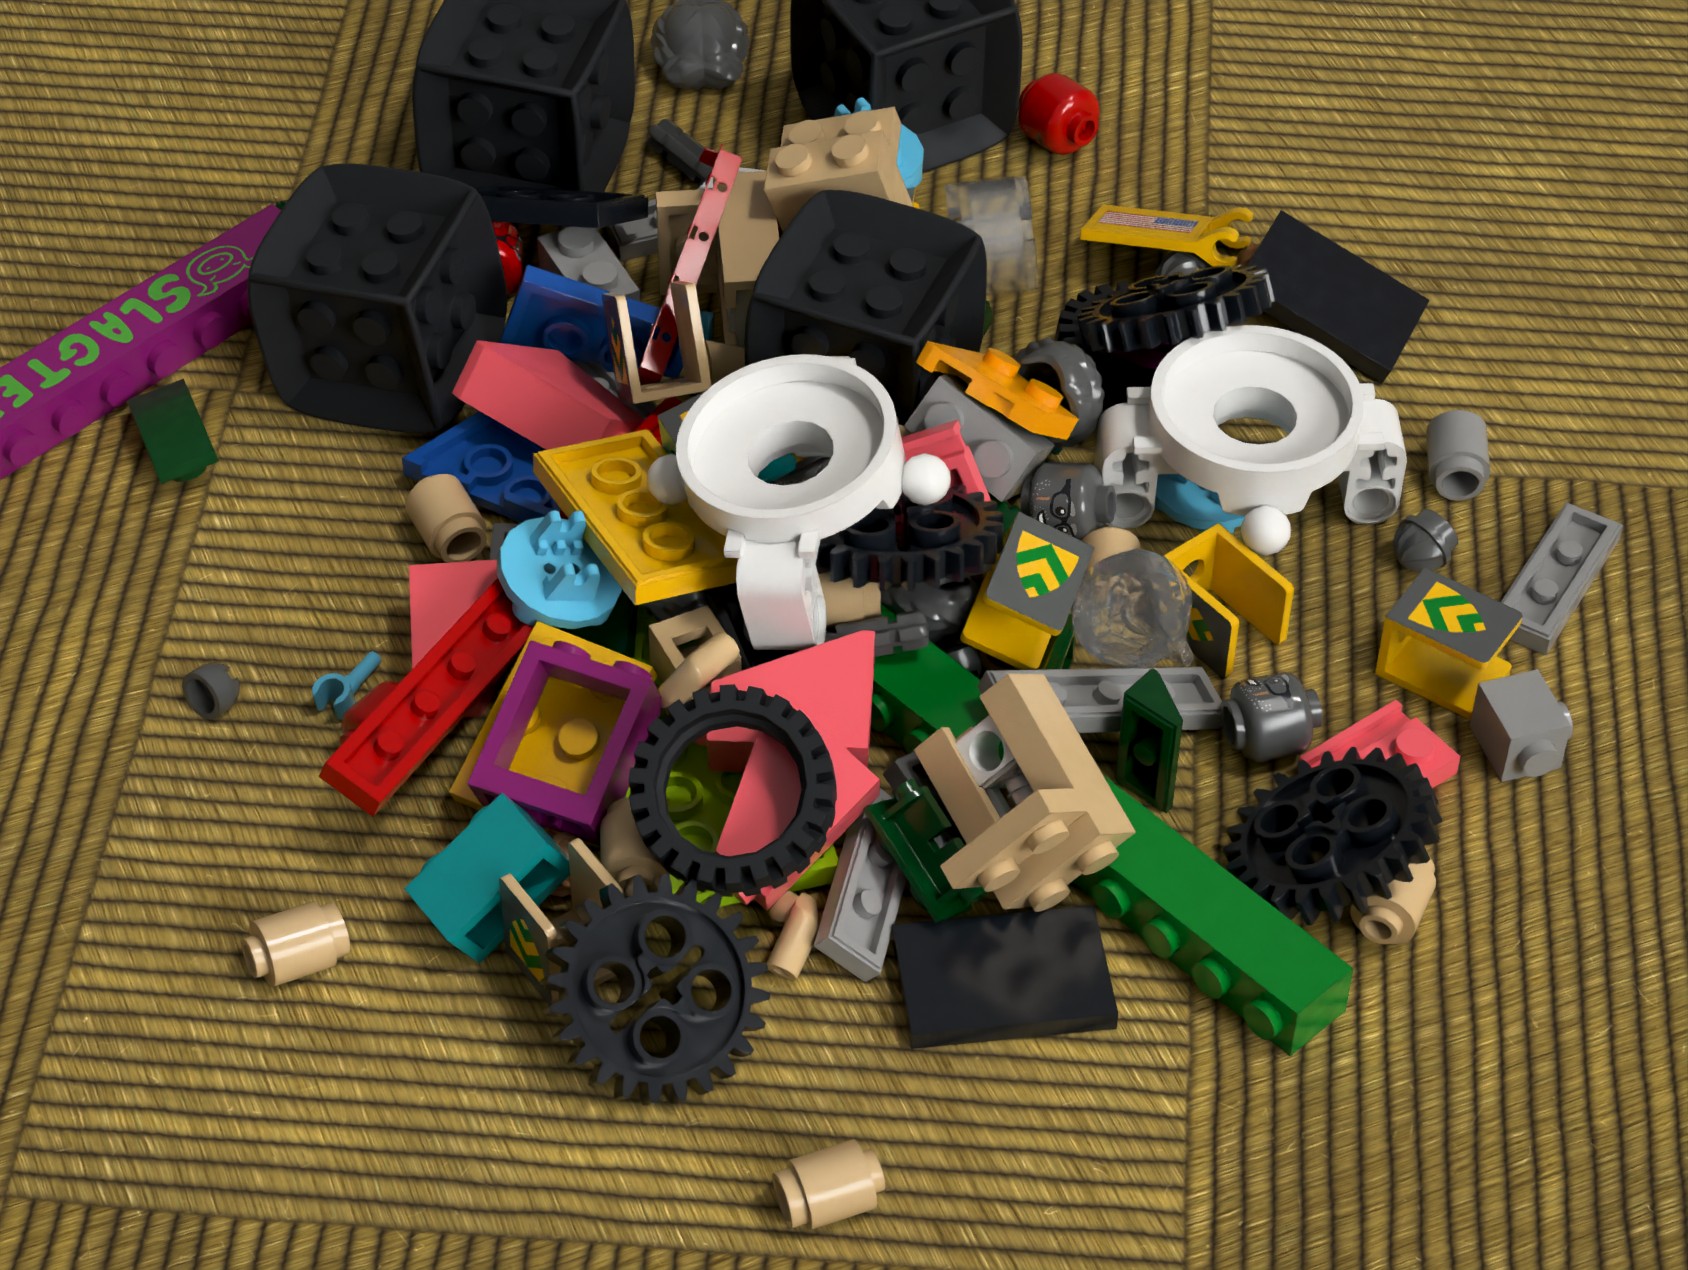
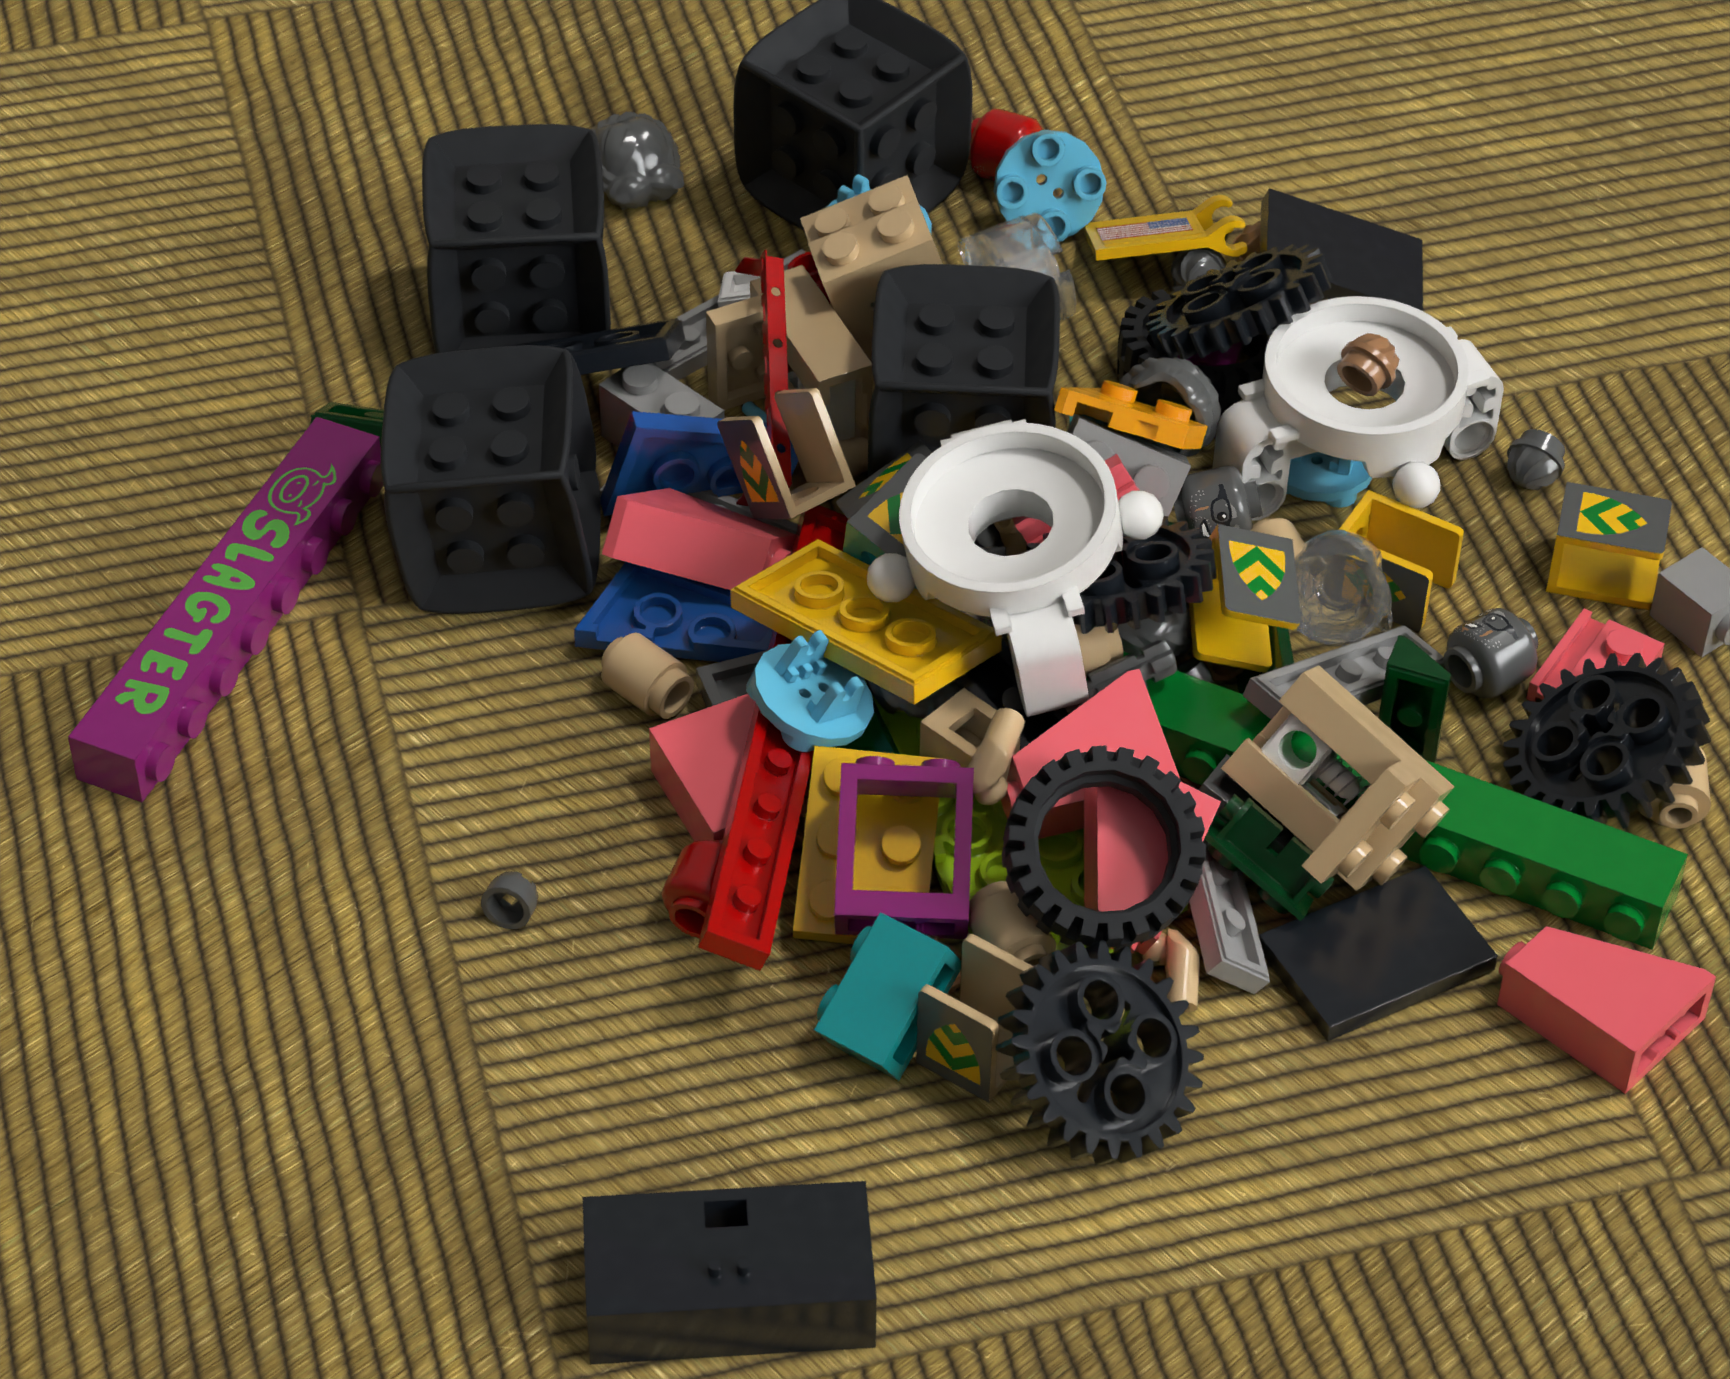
camera: 20 degrees left, 0 degrees up
dark green slope [127,378,219,484] -> none
tan brick [241,901,350,987] -> none
medium azure hand [312,651,382,720] -> none
dark grey axle [648,119,712,186] -> none
tan brick [772,1139,885,1230] -> none
light grey brick [1426,410,1490,501] -> none
light grey tile [1501,502,1623,655] -> none
none -> black brick [582,1181,877,1365]
none -> medium azure plate [994,130,1107,243]
none -> medium nougat plate [1337,333,1400,396]
none -> coral slope [1497,926,1716,1094]

